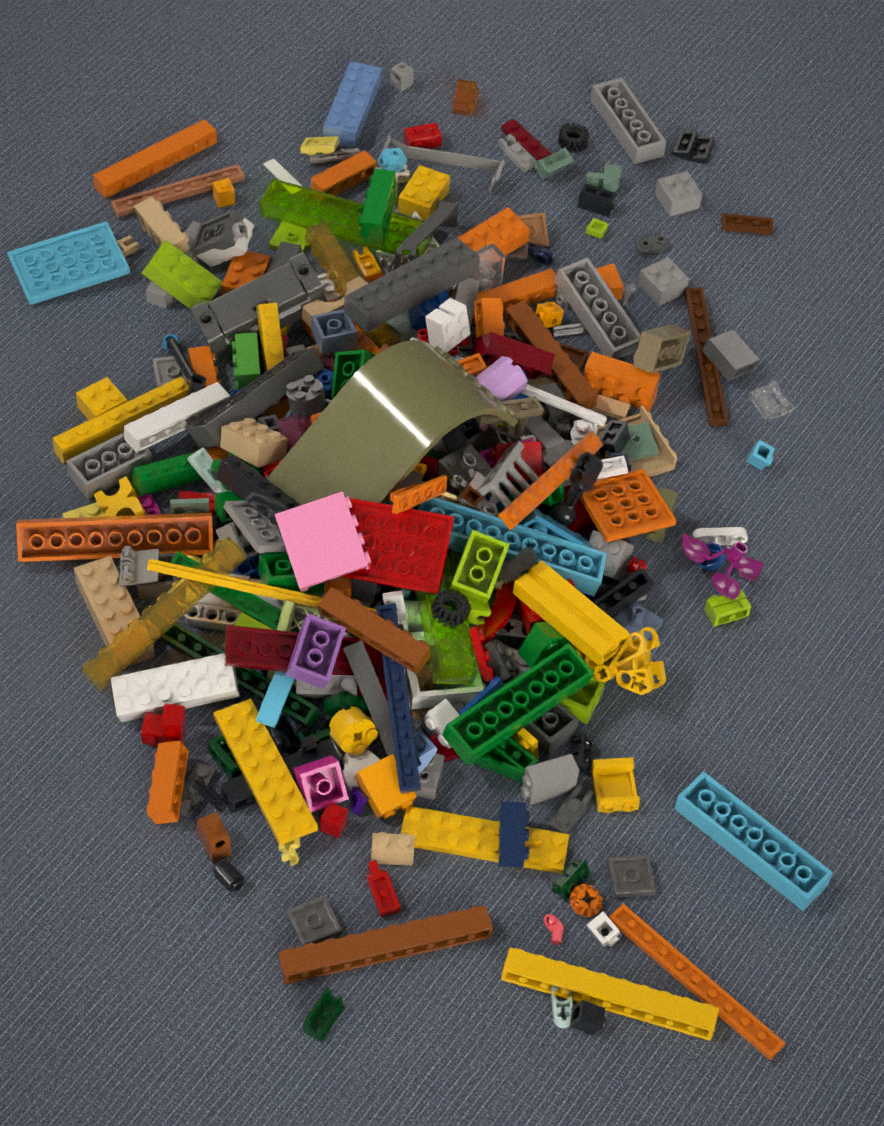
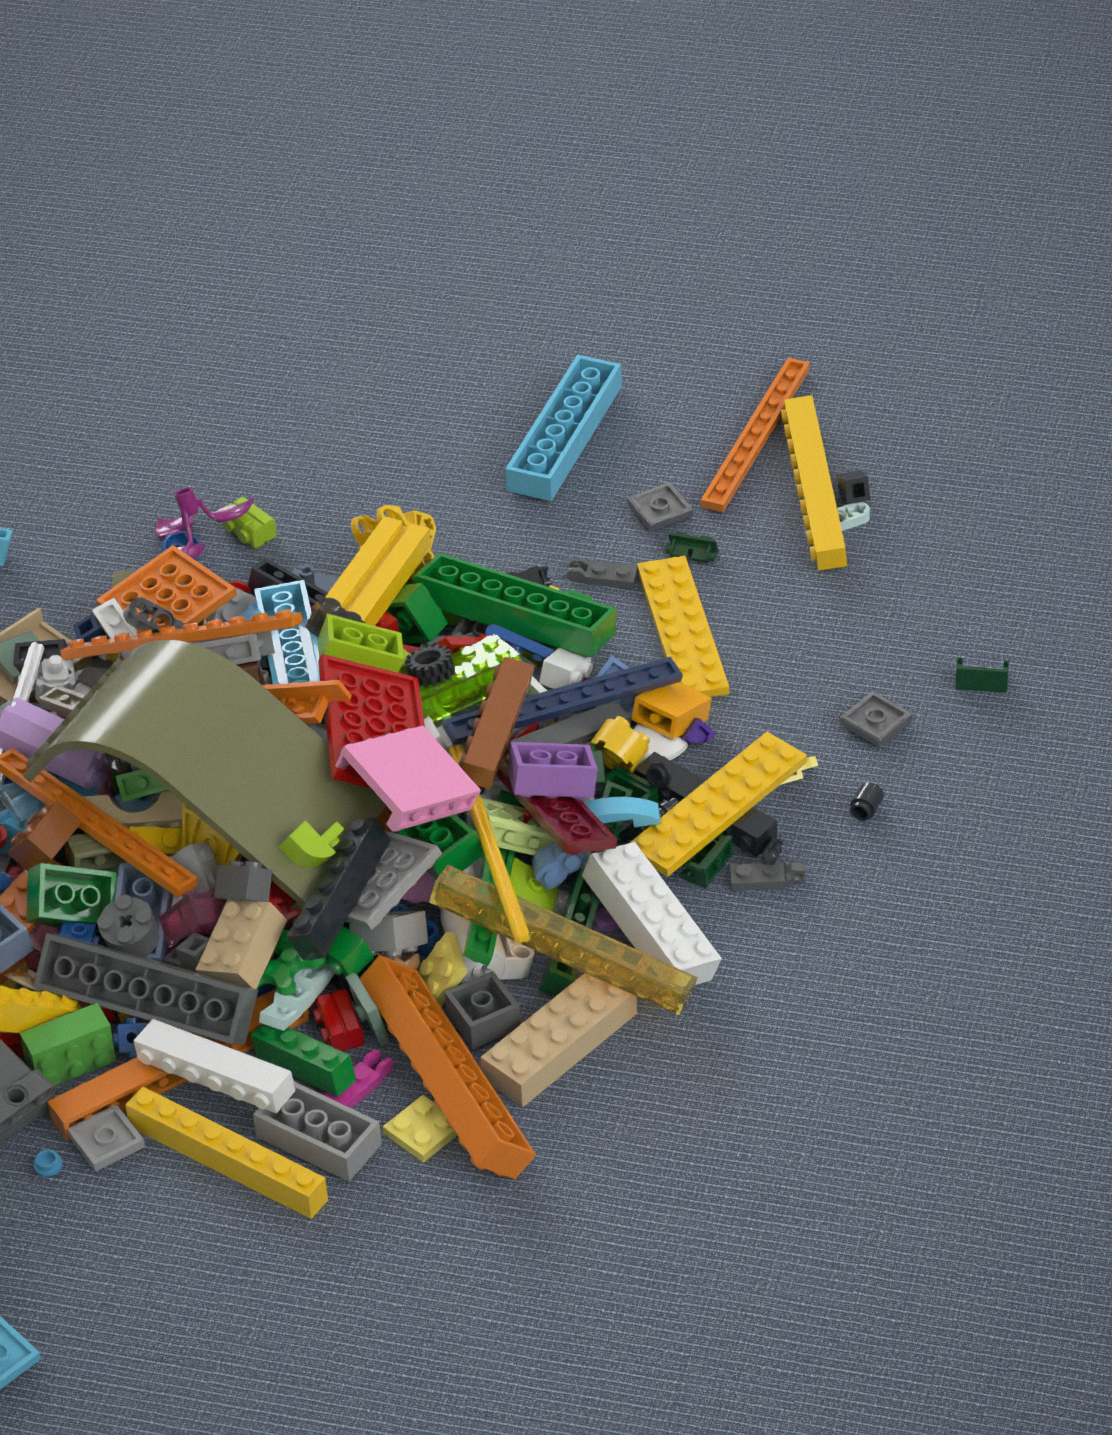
camera: 105 degrees left, 10 degrees down
yellow brick [76,377,127,420] -> none
yellow piece [94,476,147,517] -> none
light grey hinge [119,546,159,587] -> none
red brick [141,704,186,746] -> none
orange brick [146,740,189,824] -> none
black piece [167,339,206,396] -> none
dark orange torso [196,812,232,863] -> none
dark orange brick [278,905,493,985] -> none
dark pink brick [293,755,348,812] -> none
red brick [320,802,348,838] -> none
red hinge [366,860,401,917] -> none
tan brick [371,832,415,866] -> none
dark blue brick [498,801,529,867] -> none
light grey brick [521,754,579,805] -> none
coral arm [543,914,564,945] -> none
orange gear [570,884,603,917] -> none
white brick [587,912,620,947] -> none
yellow panel [591,757,640,813] -> none
white beam [692,527,748,545] -> none
none -> dark grey brick [214,861,272,902]
none -> lime brick [278,821,344,868]

